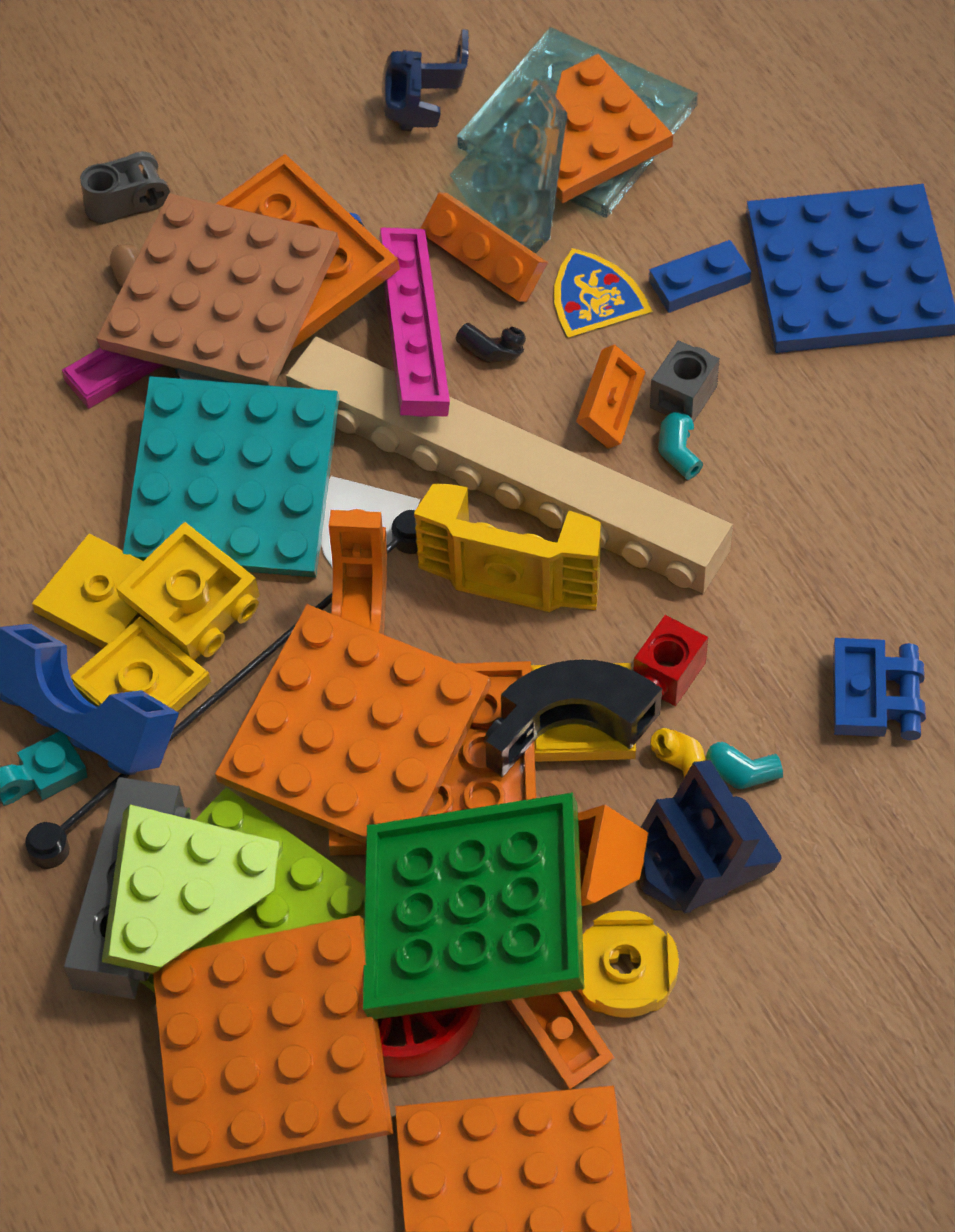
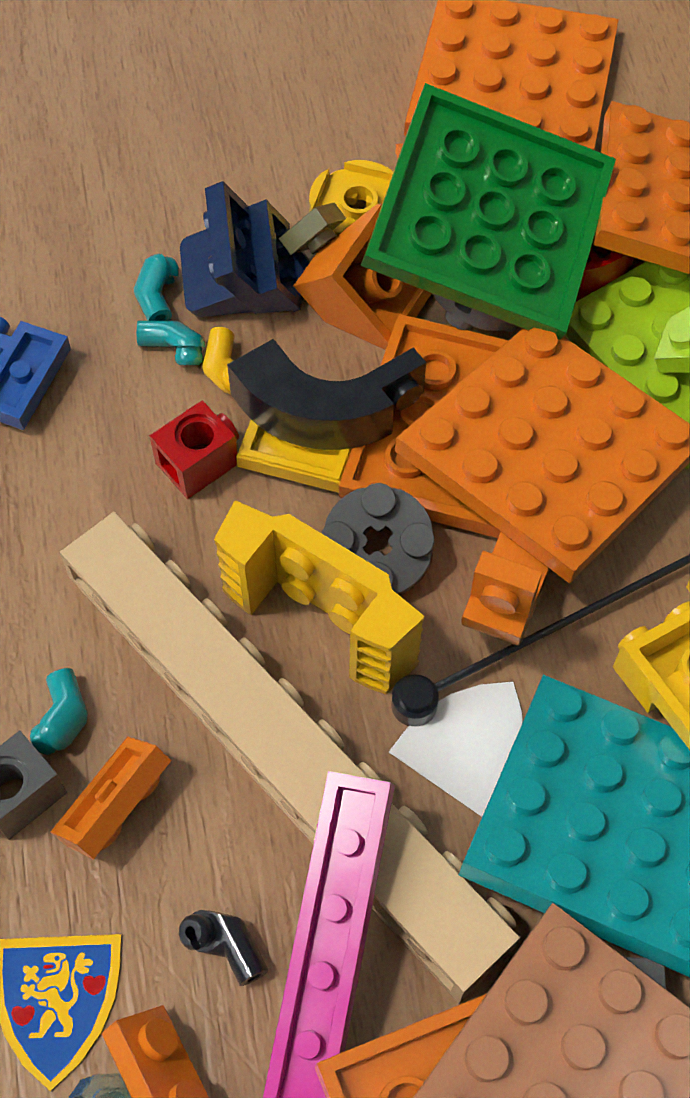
camera: 165 degrees left, 5 degrees up
none -> teal arm [134,253,179,321]
none -> olive plate [279,202,346,255]
none -> dark grey plate [322,483,435,596]

